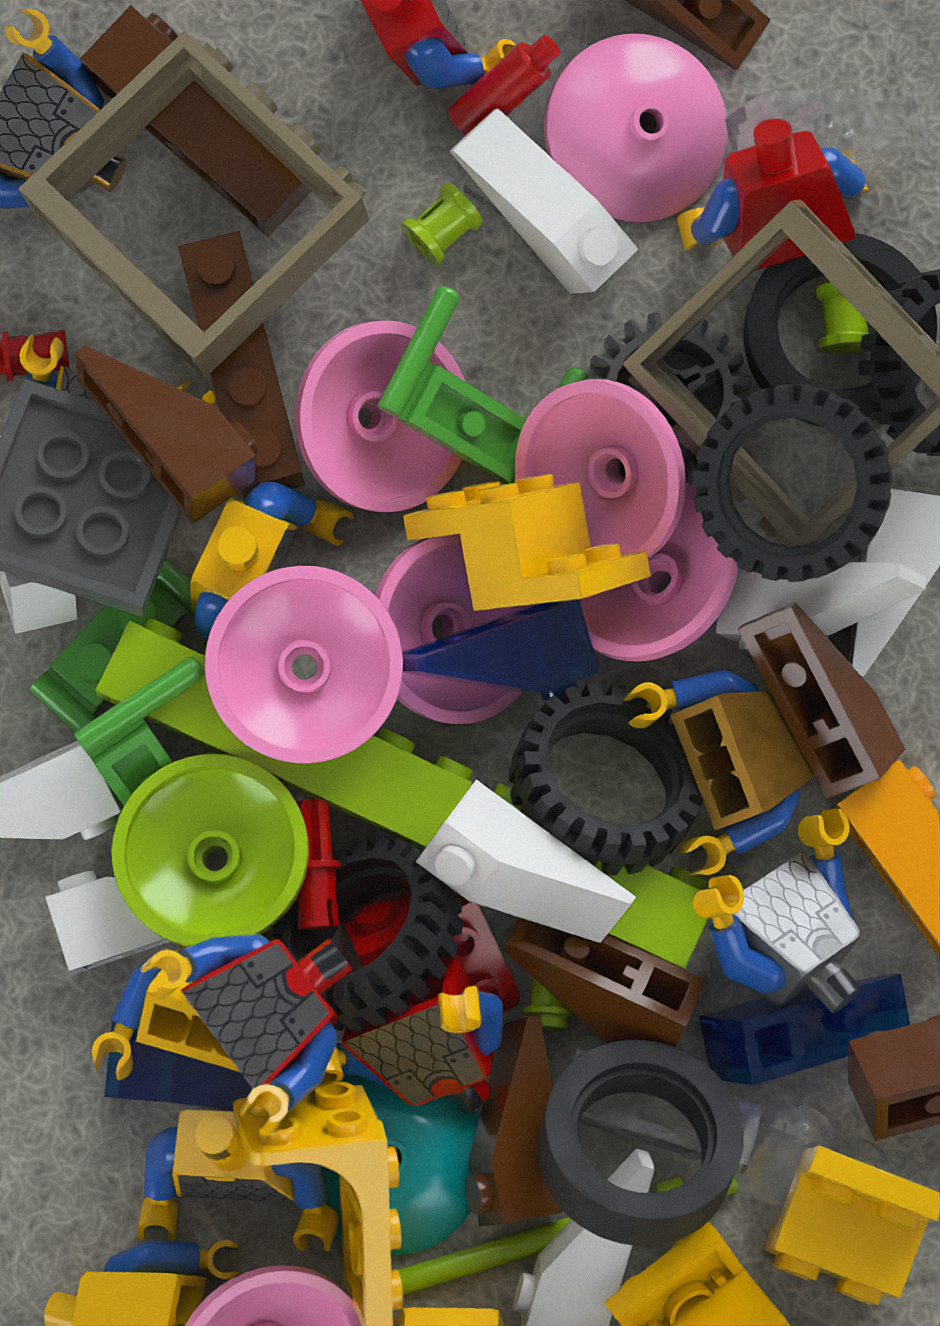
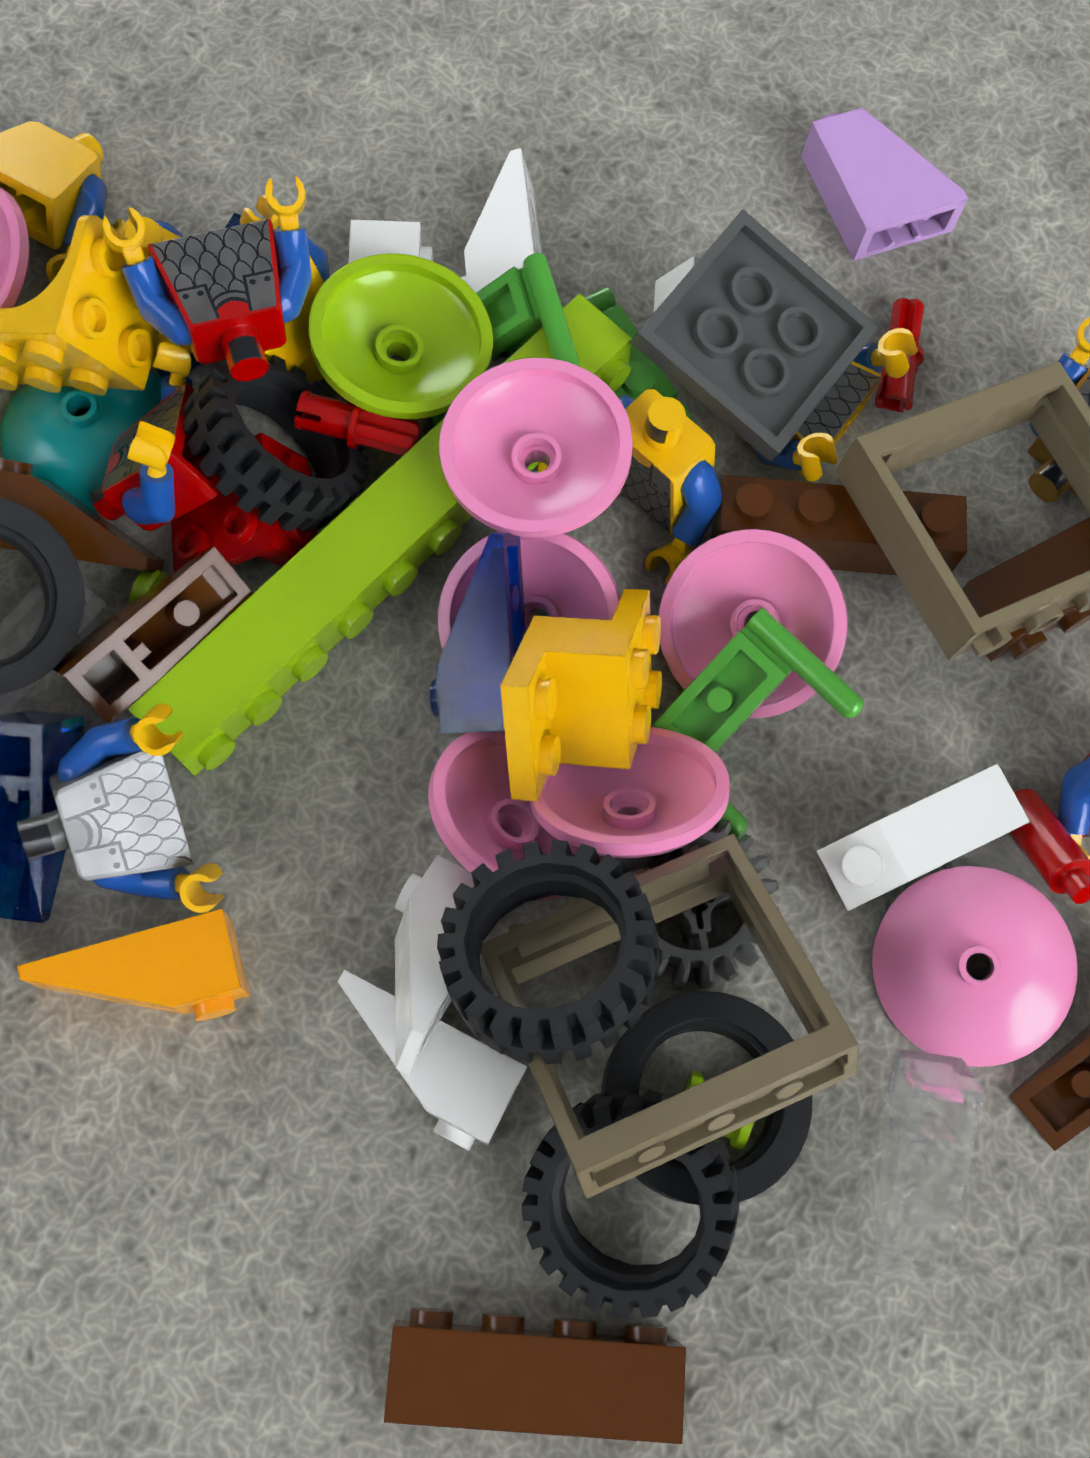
camera: 100 degrees right, 10 degrees down
reddish brown slope [75,346,258,524] -> none
lime bush [400,182,483,266] -> none
white slope [416,780,636,943] -> none
black tyre [509,682,703,876] -> none
pearl gold torso [623,670,814,876] -> none
red torso [677,118,869,271] -> none
reddish brown slope [738,602,906,799] -> none

